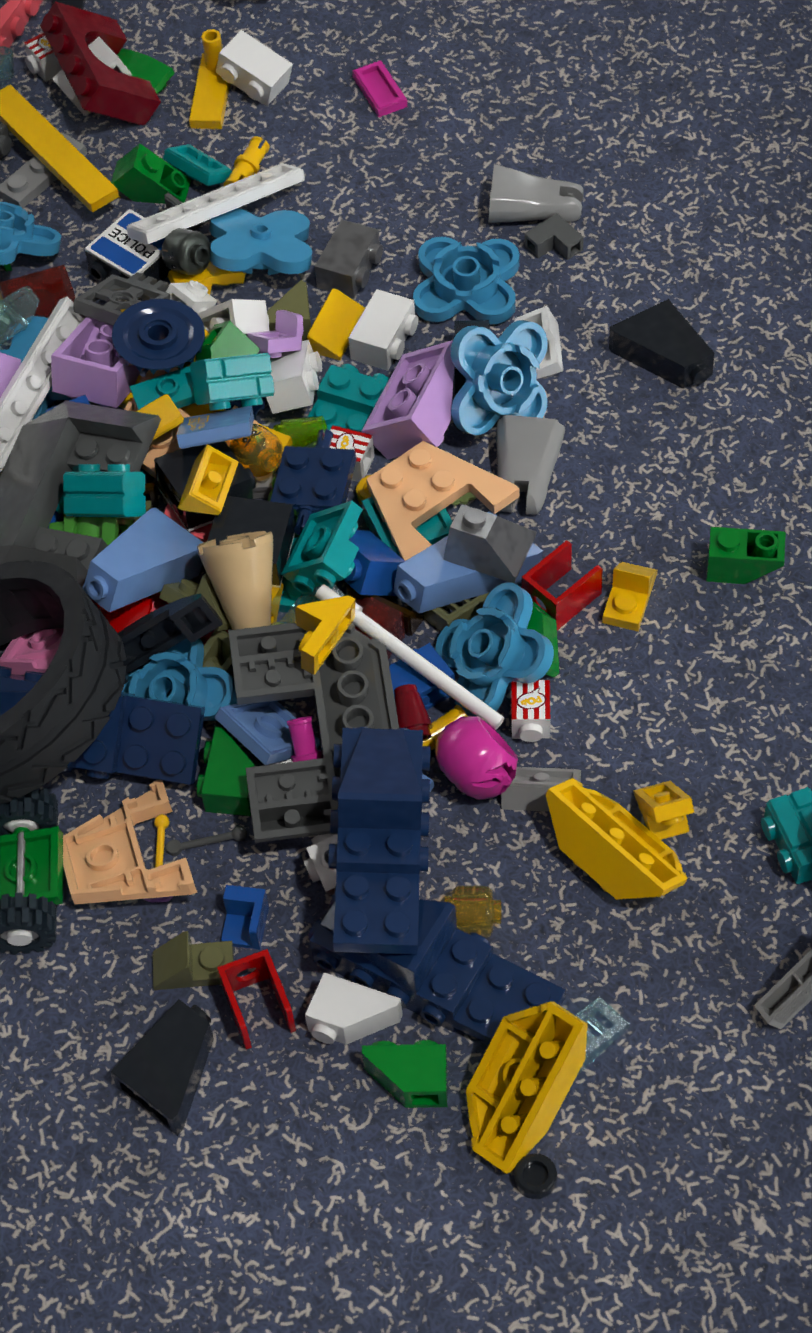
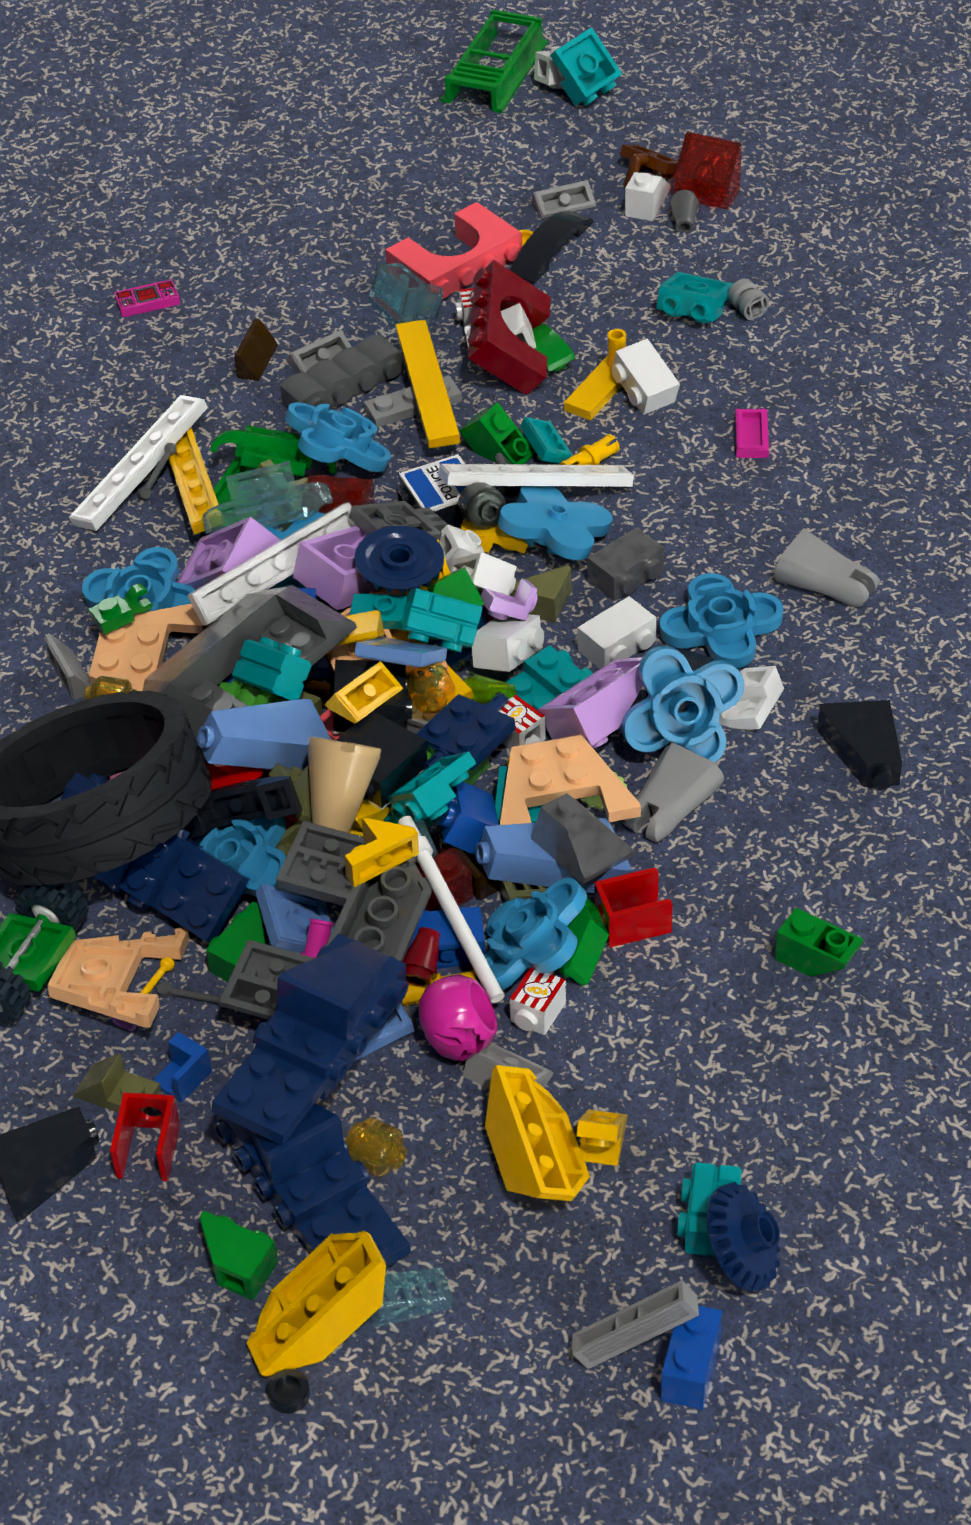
camera: 25 degrees right, 10 degrees down
white slope [305,973,403,1045] -> none
yellow slope [307,288,365,361] -> none
dark grey piece [525,214,584,260] -> none
yellow slope [602,562,658,632] -> none

